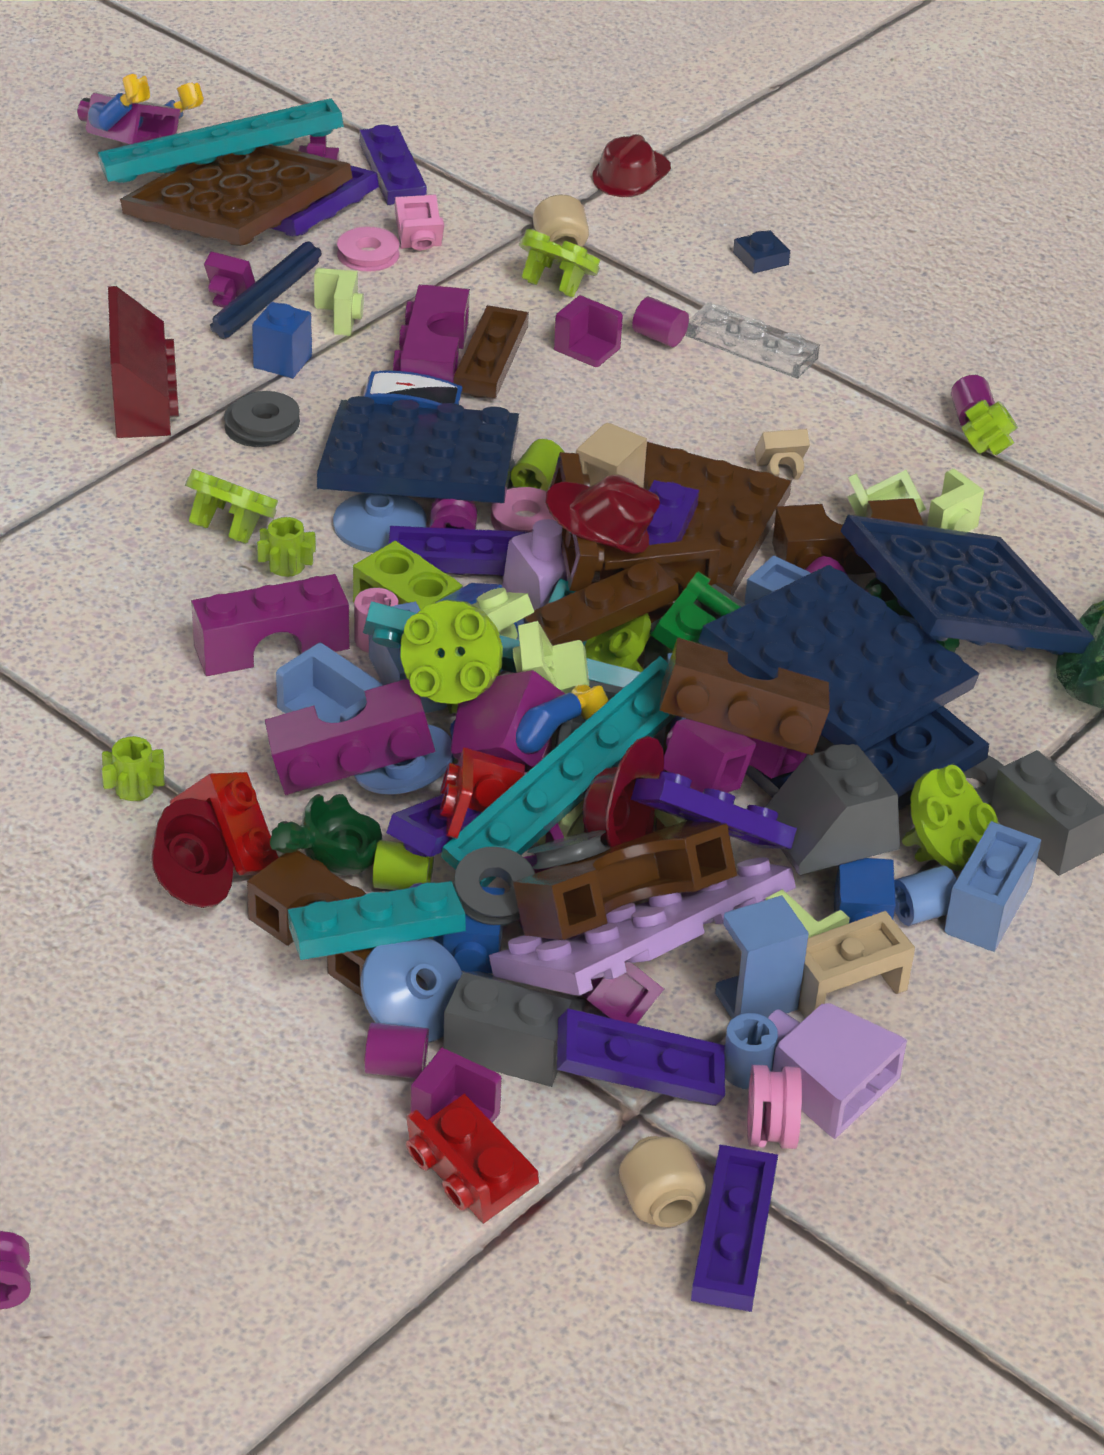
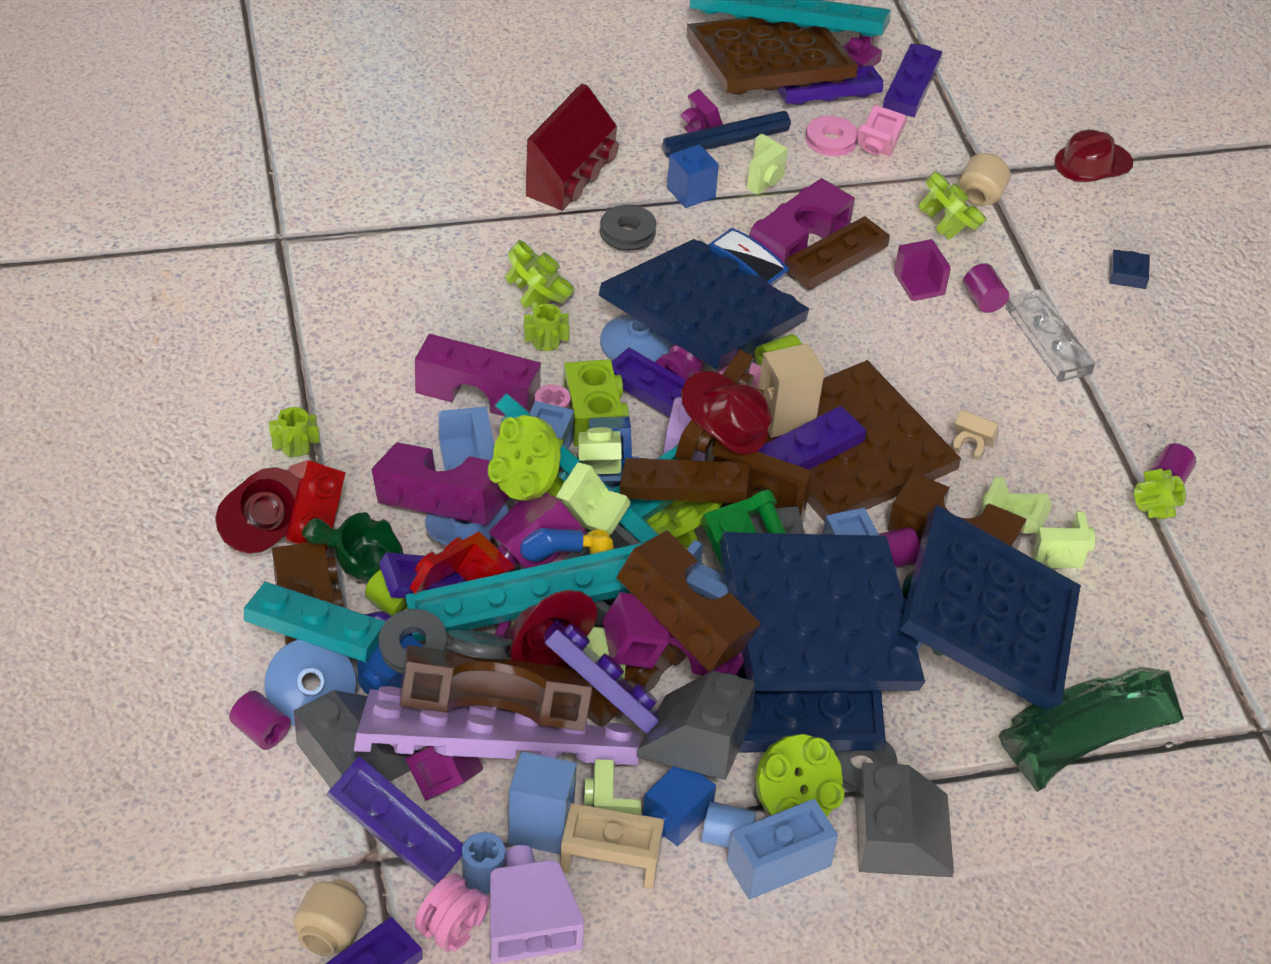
camera: 35 degrees right, 5 degrees up
red bracket [406,1093,539,1224] -> none
magenta panel [411,1047,502,1123] -> none

